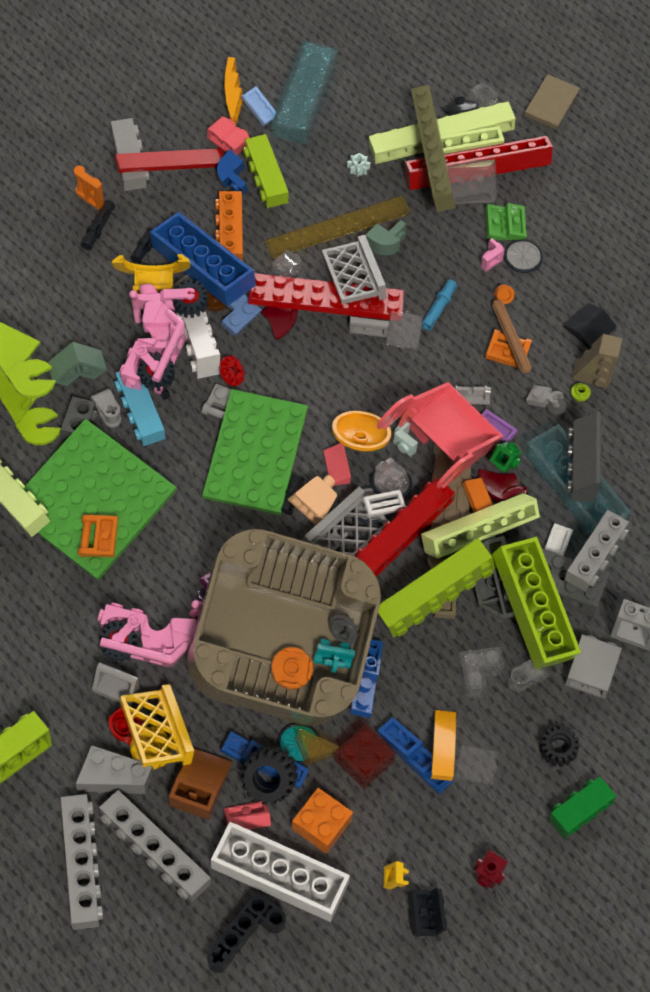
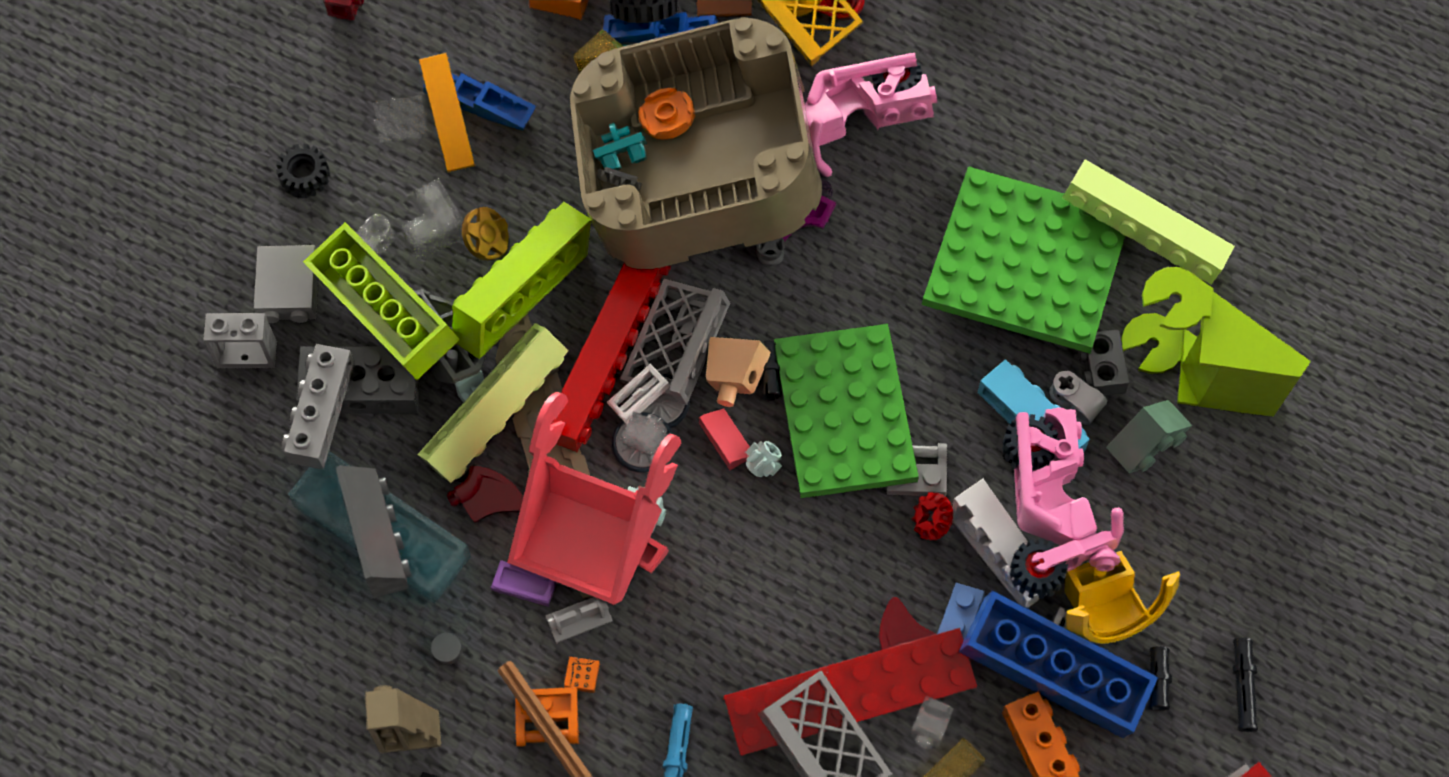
camera: 165 degrees right, 5 degrees up
orange plate [74,166,104,210] -> none
orange plate [78,515,119,558] -> none
light grey tile [92,662,140,707] -> none
light orange dish [332,411,391,452] -> none
clear red brick [334,724,396,789] -> none
light grey tile [349,317,389,337] -> none
blue slope [349,639,383,718] -> none
clear piece [386,311,423,350] -> none
orange tile [462,478,493,513] -> none
green brick [489,442,523,472] -> none
light grey plate [526,385,564,408] -> none
white tile [545,523,573,556] -> none
green brick [548,777,617,839] -> none
lime plate [571,383,591,402] -> none
none -> pearl gold wheel [462,207,509,261]
none -> orange tile [564,657,600,693]
none -> light aqua gear [745,441,782,477]

